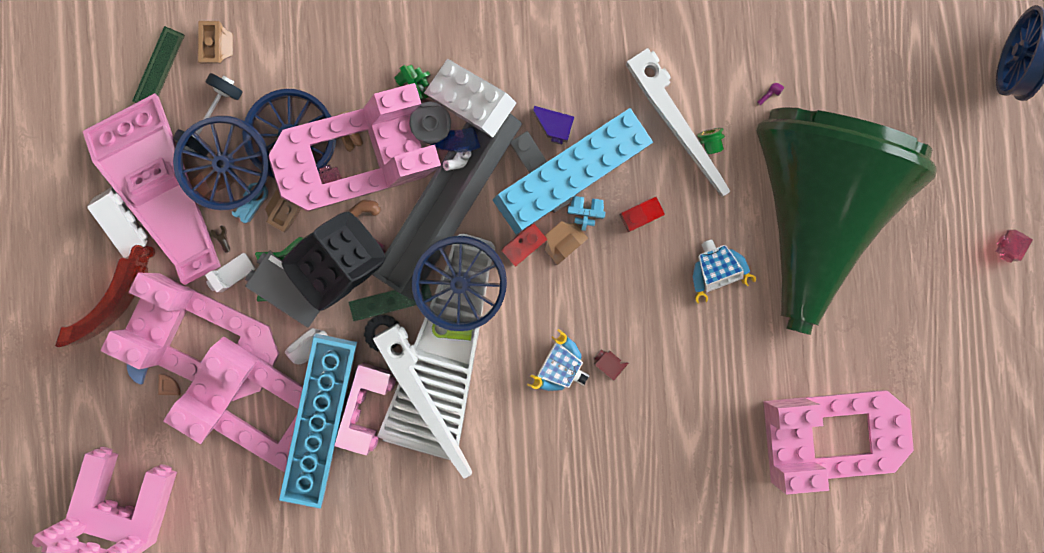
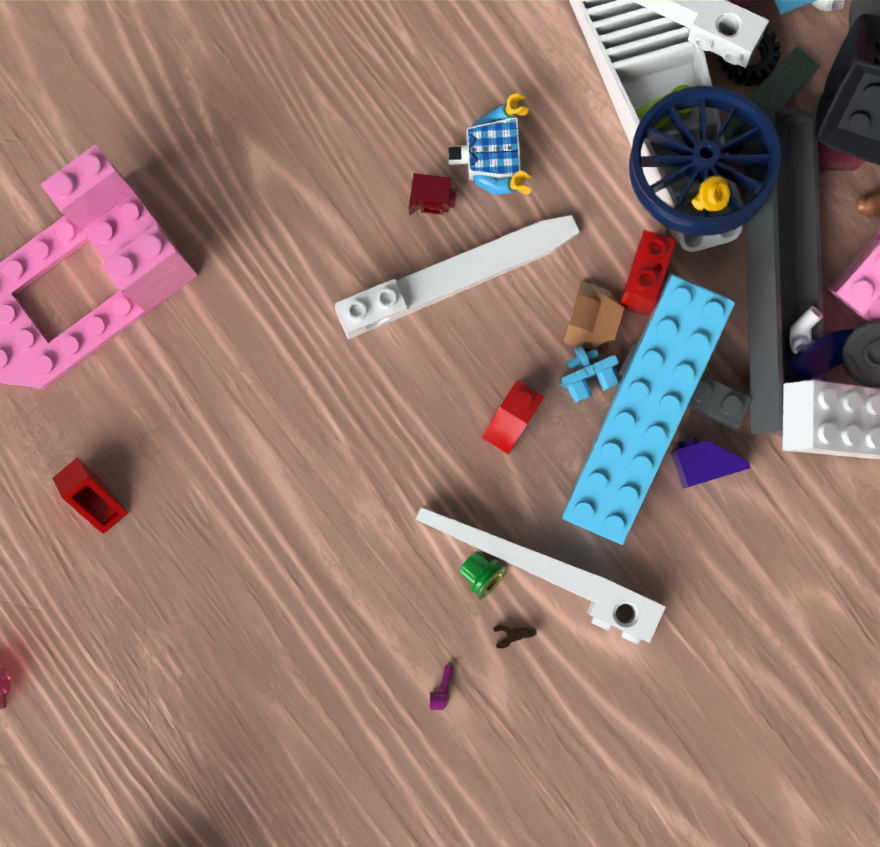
camera: 150 degrees right, 5 degrees down
torso [692,240,756,304] -> none
dark green piece [756,107,937,335] -> none
none -> red slope [52,457,128,534]
none -> white piece [335,215,579,339]
none -> dark brown piece [493,625,537,648]
none -> yellow plate [691,176,730,211]

